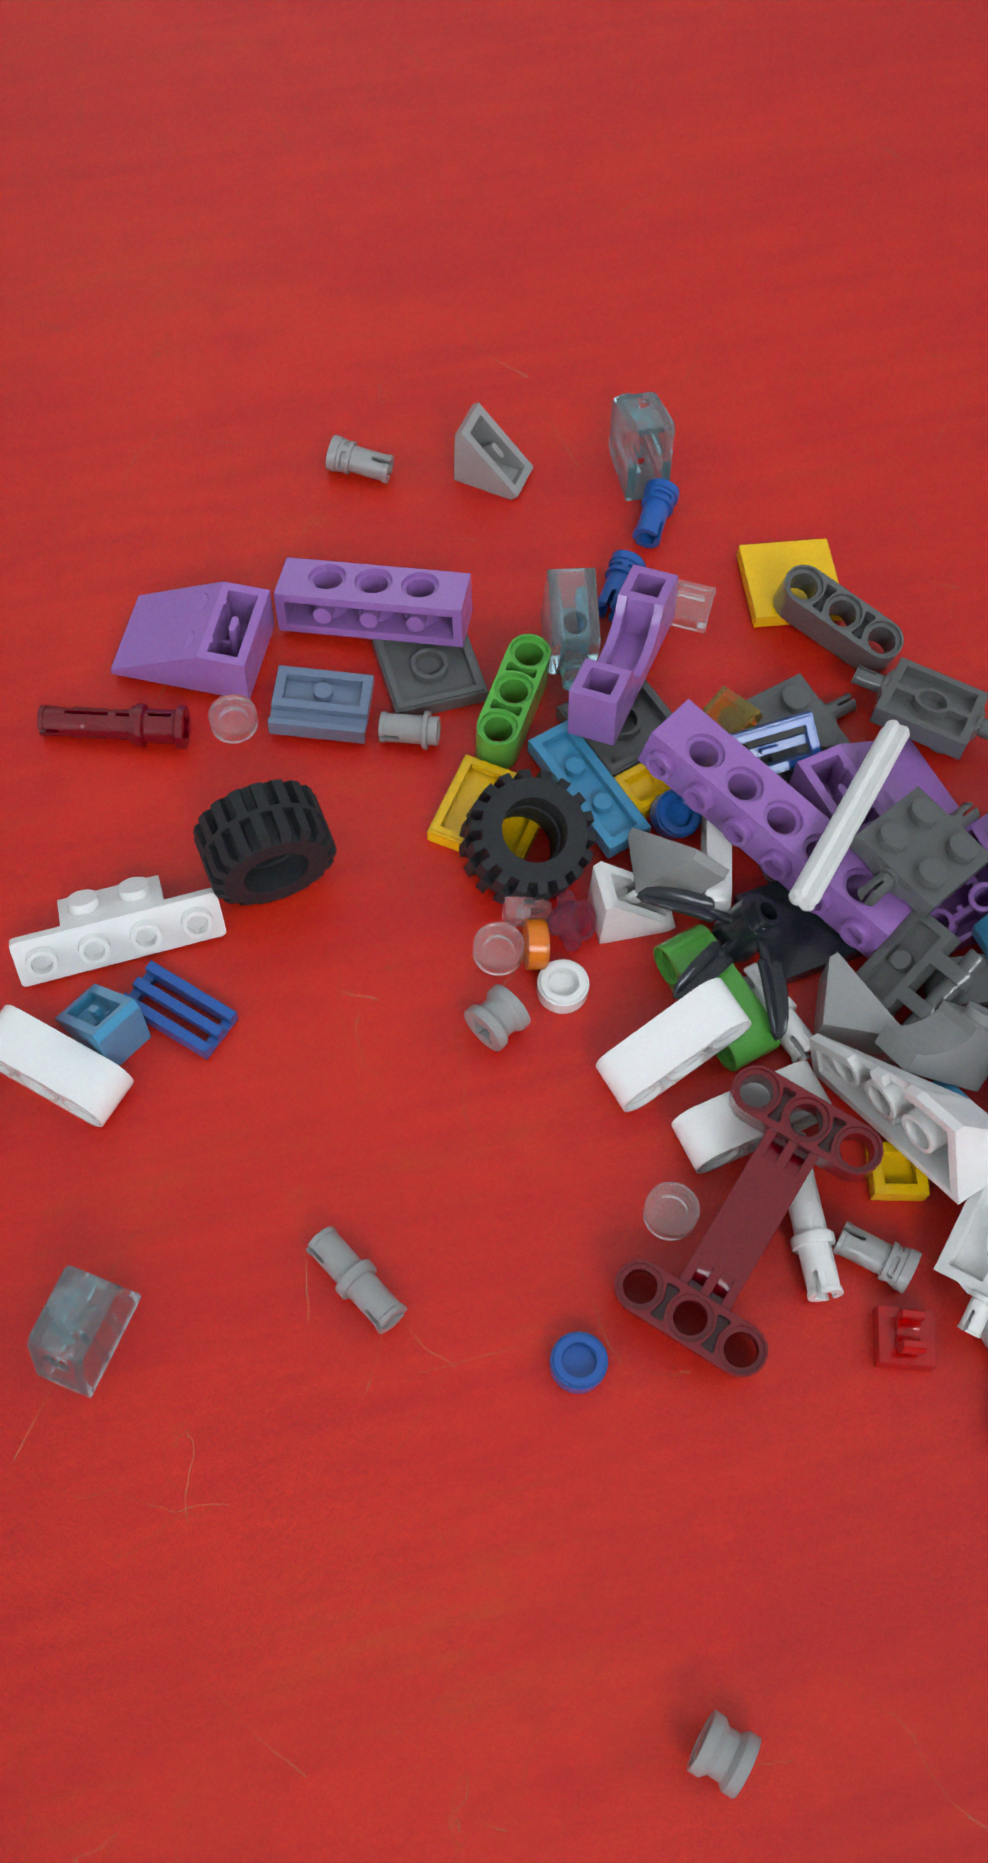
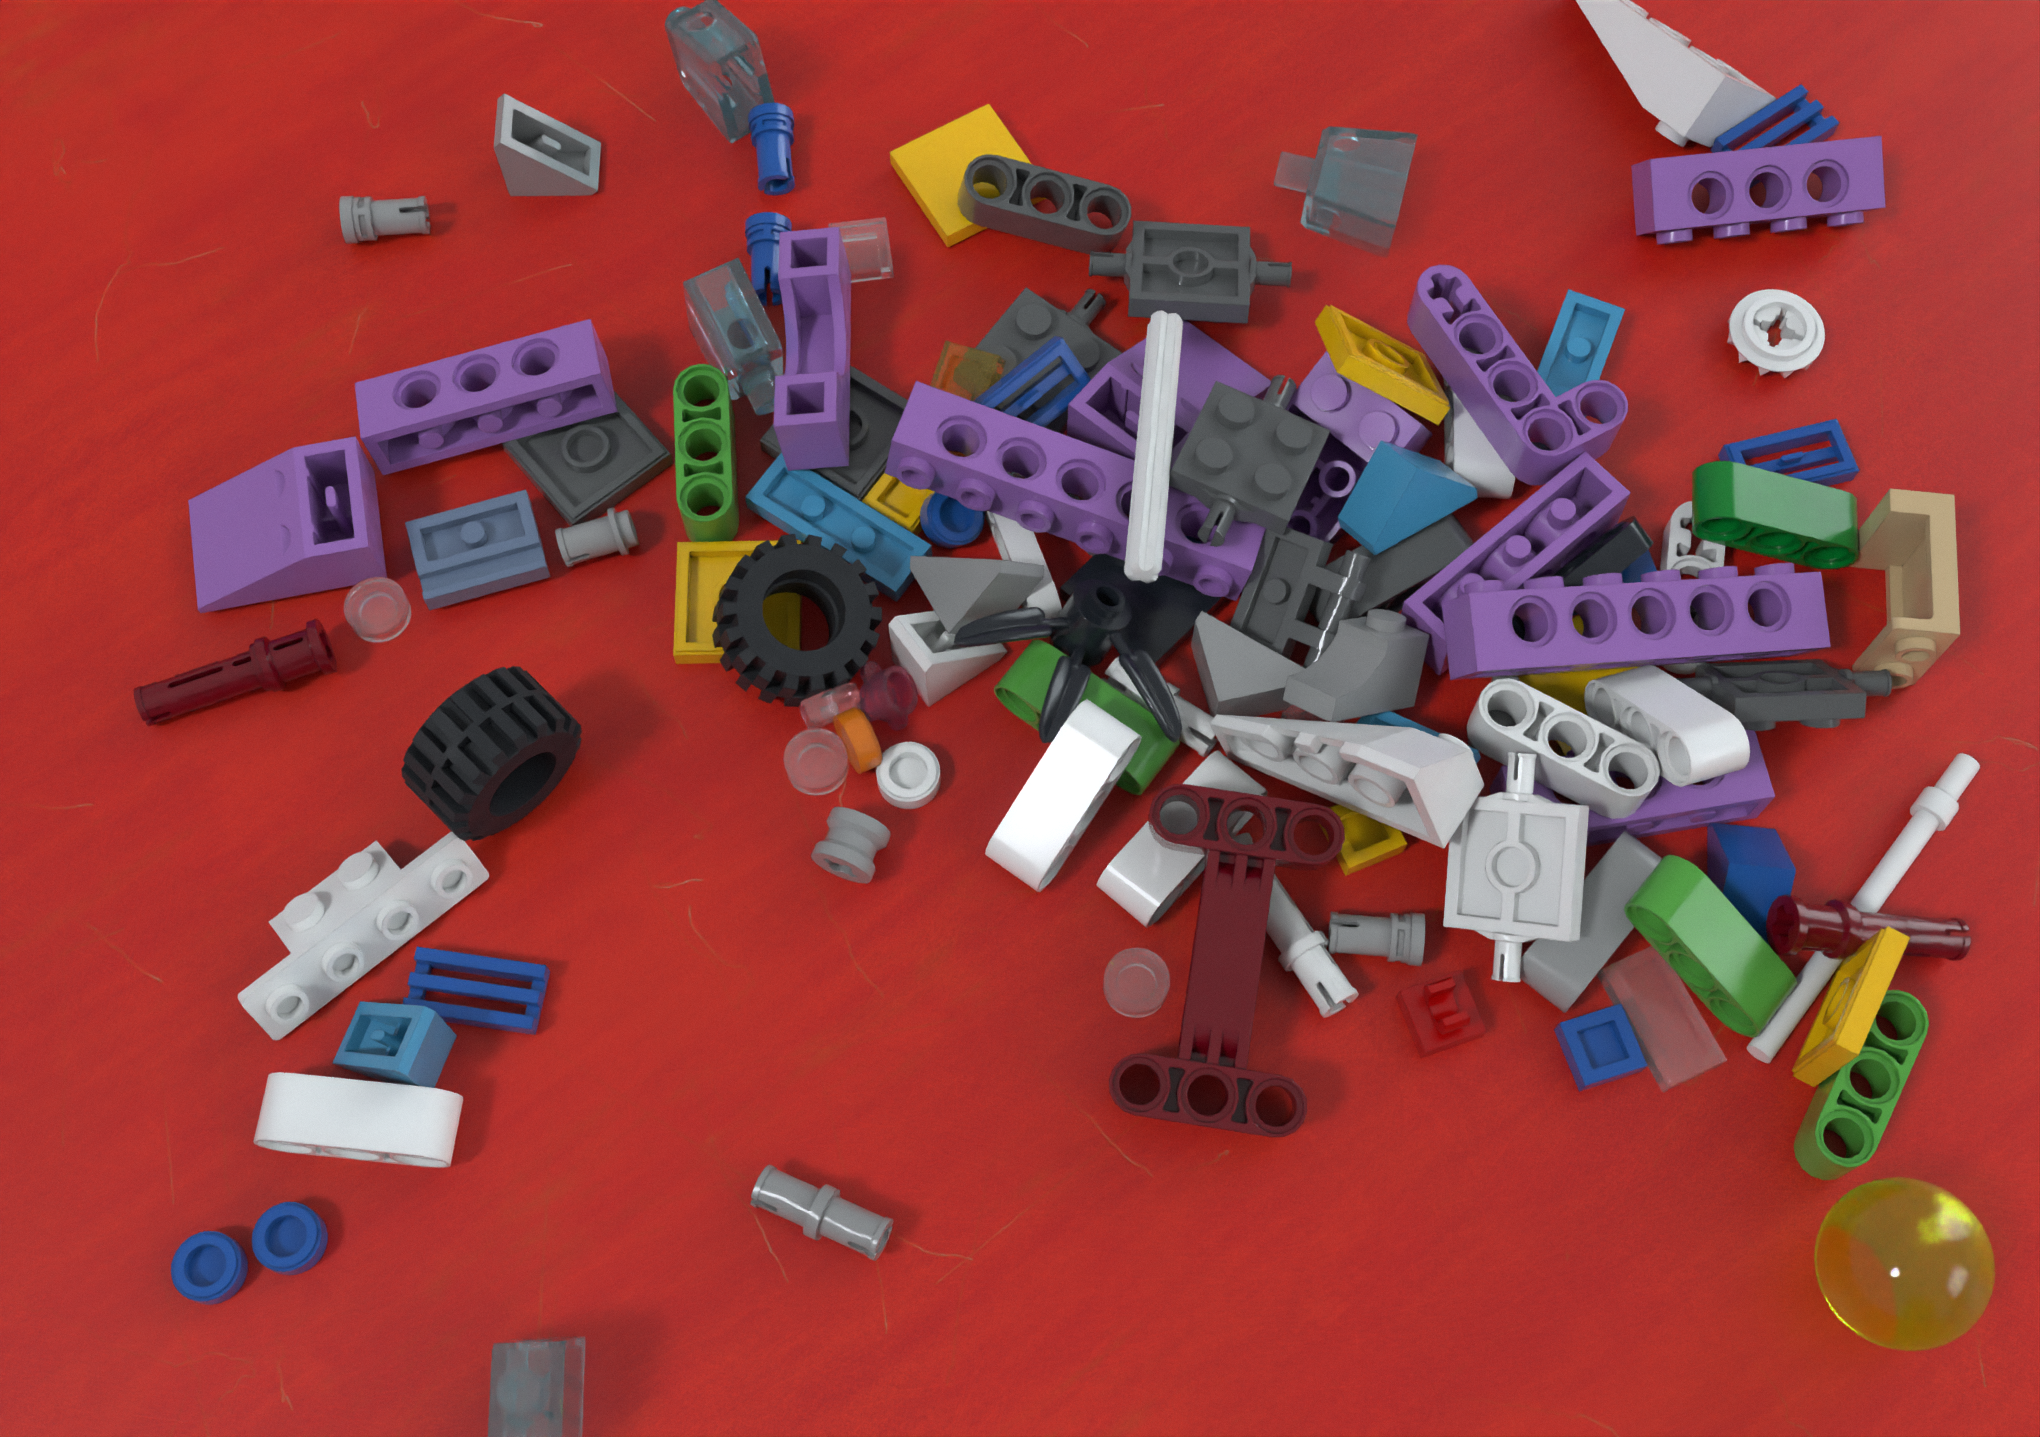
camera: 20 degrees left, 5 degrees up
blue tile [549,1331,608,1394] -> none

